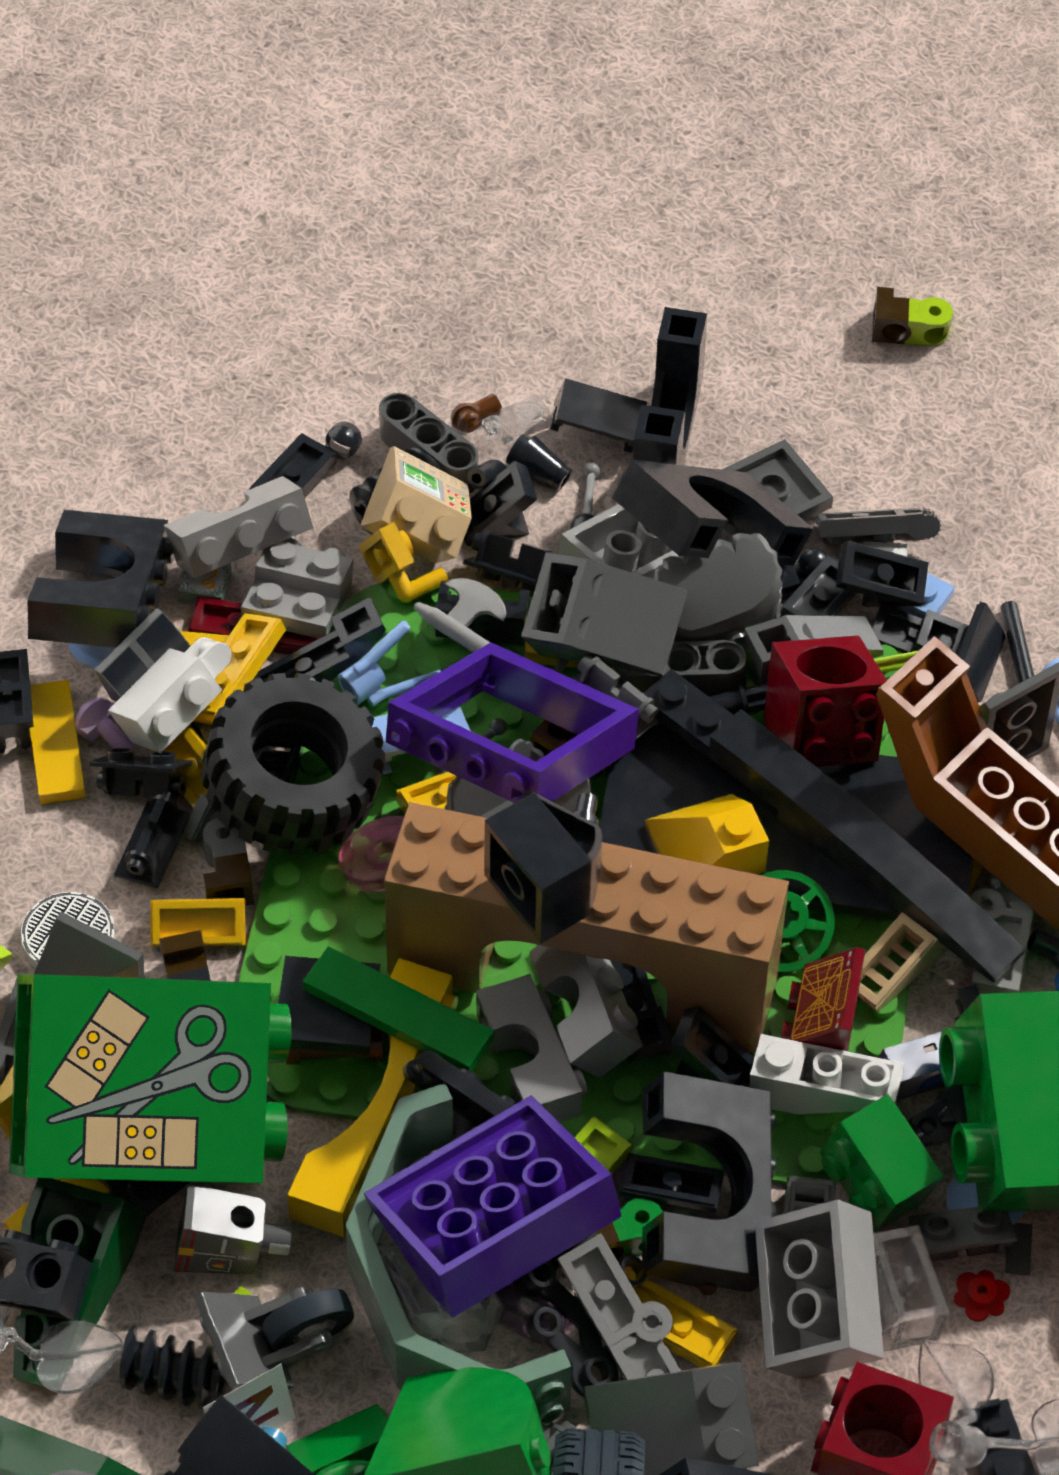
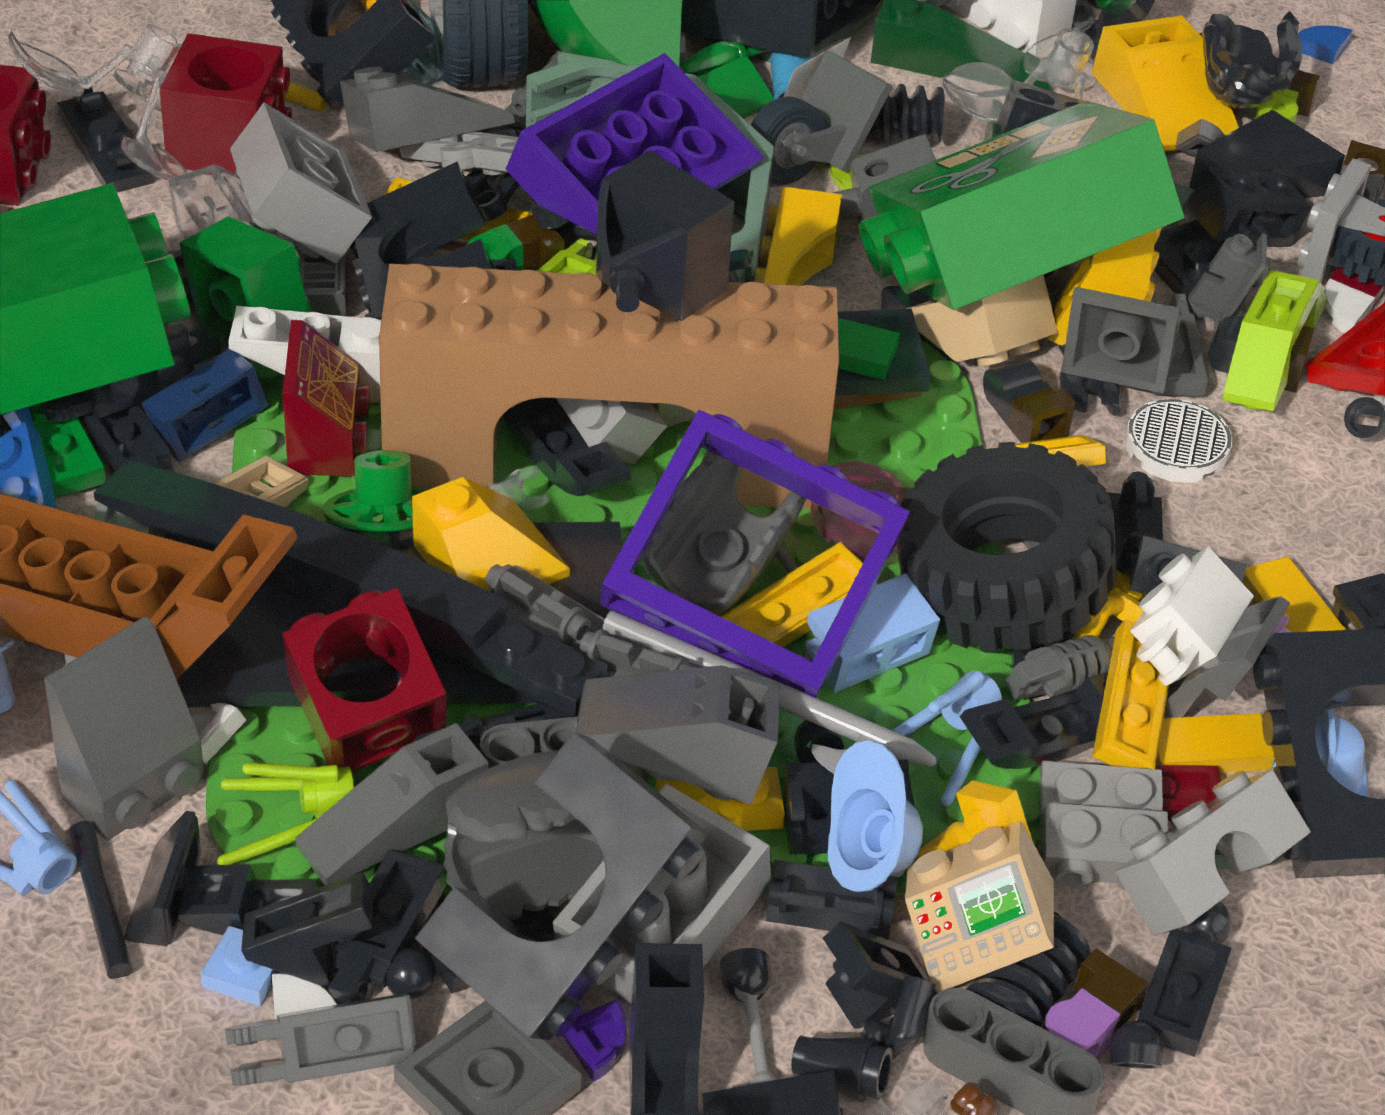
camera: 165 degrees right, 10 degrees down
none -> dark grey hinge [485,564,605,651]
none -> light blue piece [828,740,923,892]
none -> leg [1043,948,1148,1060]

